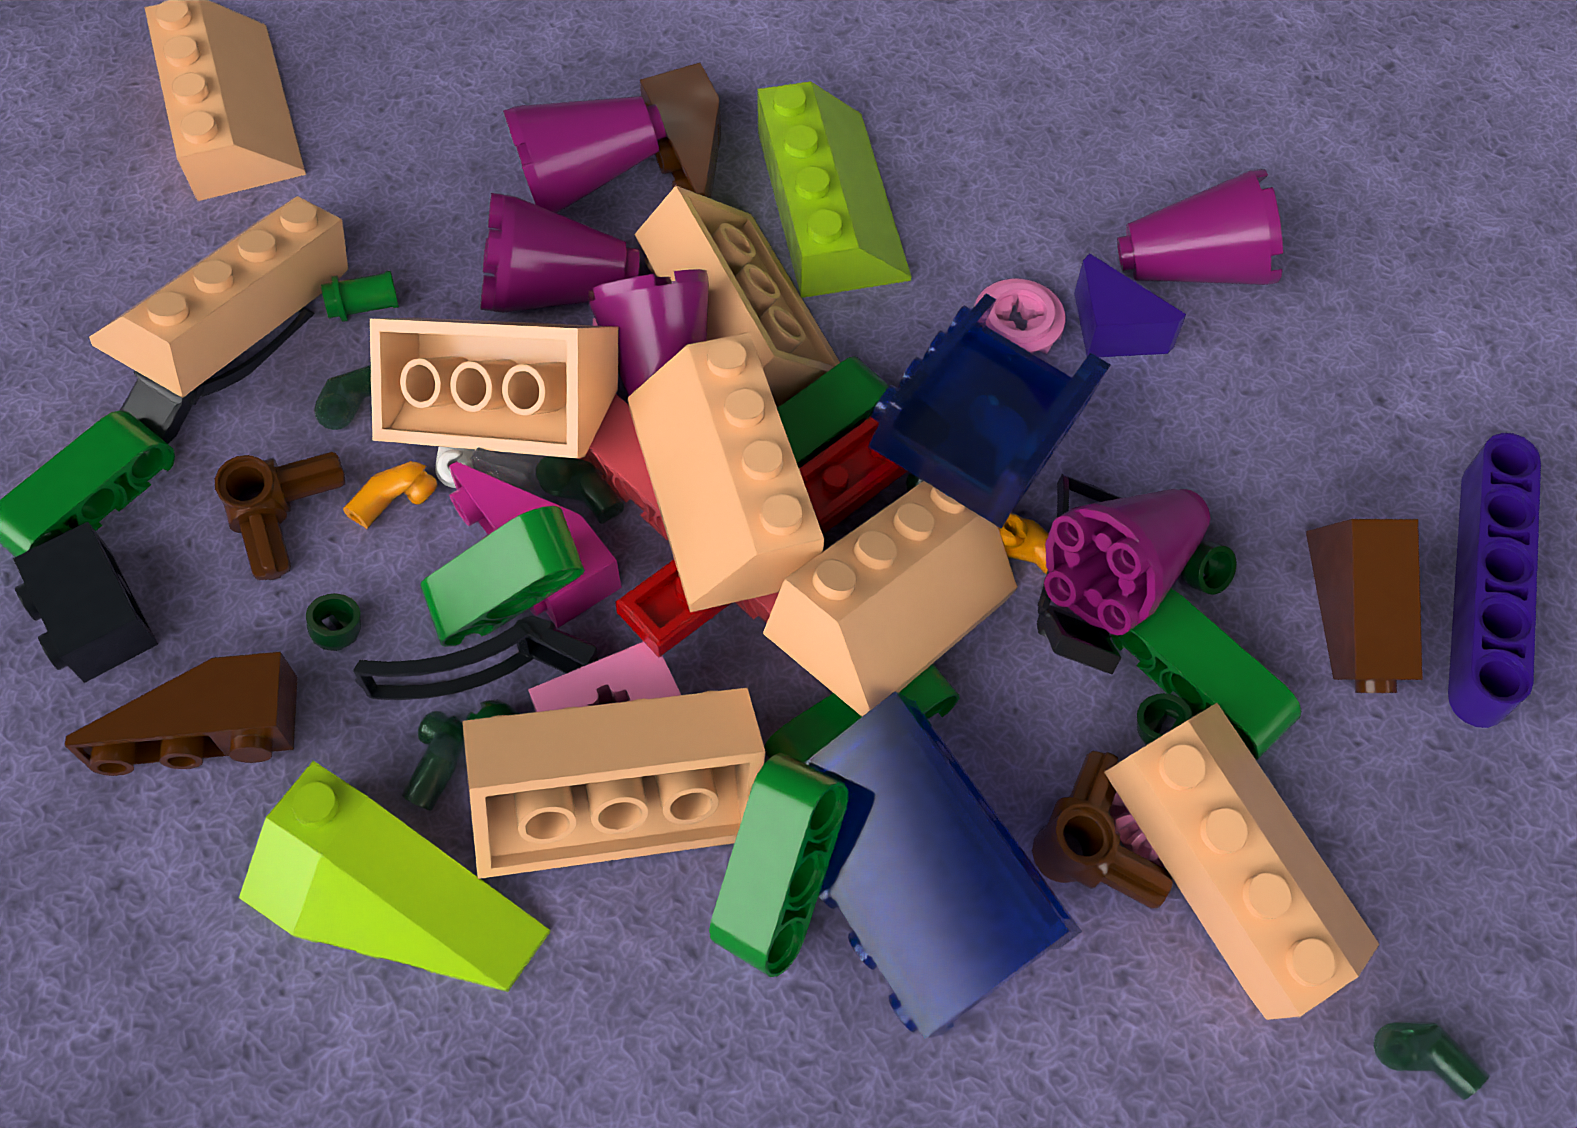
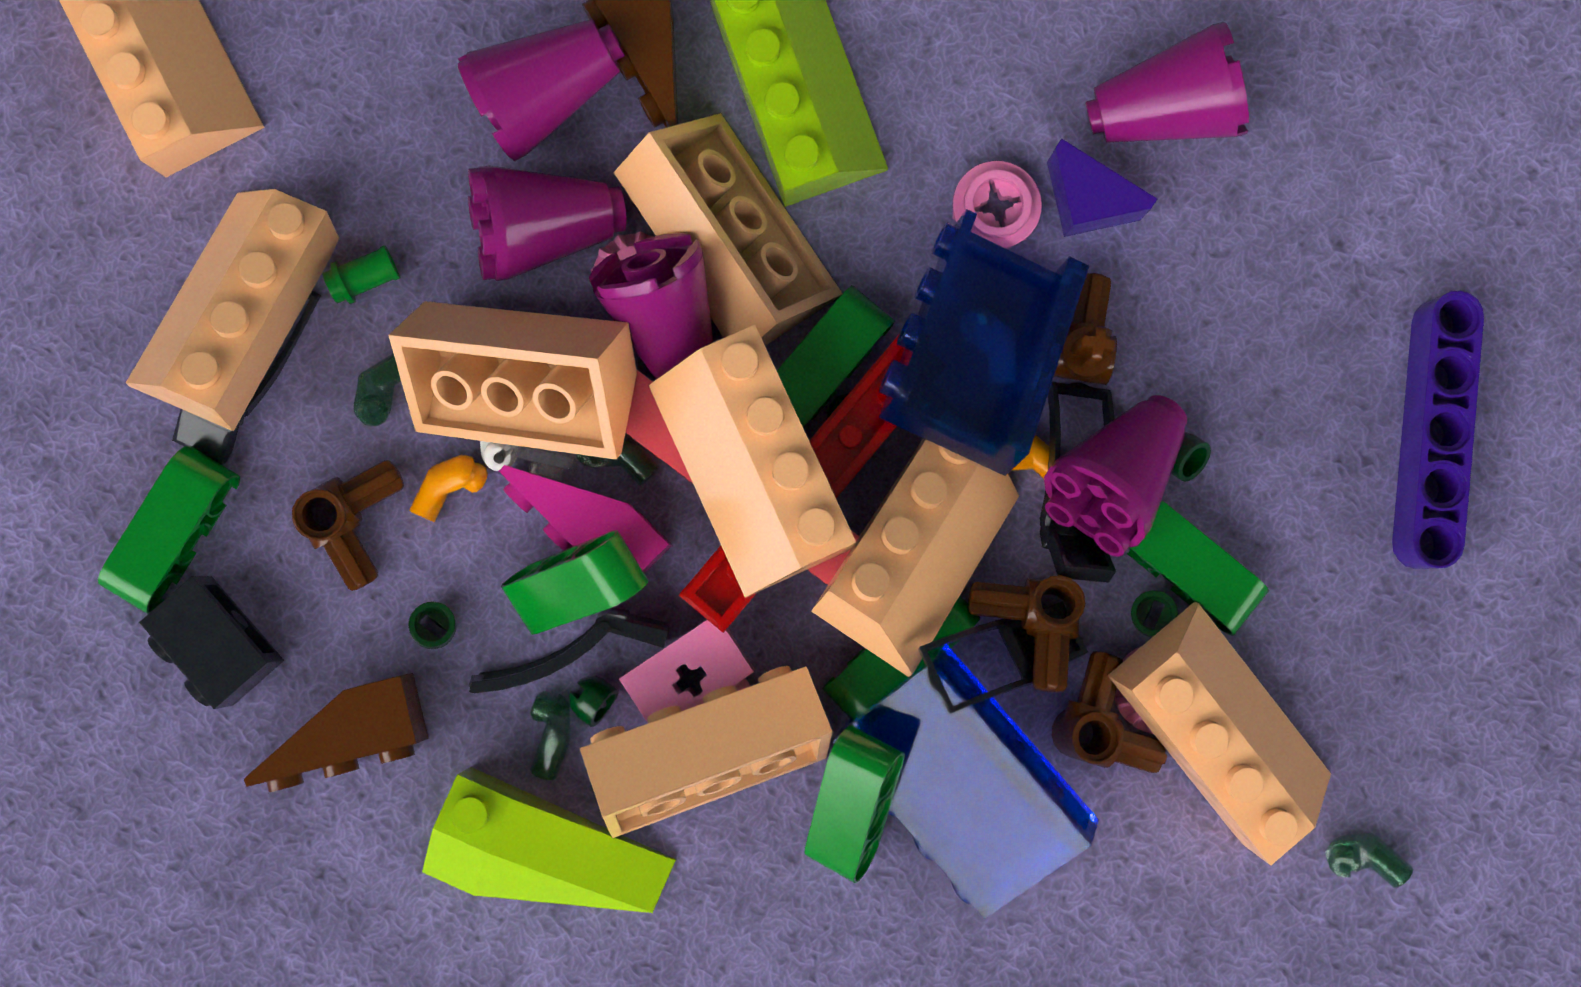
camera: 10 degrees left, 25 degrees up
reddish brown slope [1306,519,1423,693] -> none
none -> black piece [918,601,1088,715]
none -> reddish brown axle [968,575,1086,692]
none -> reddish brown axle [1049,273,1117,385]

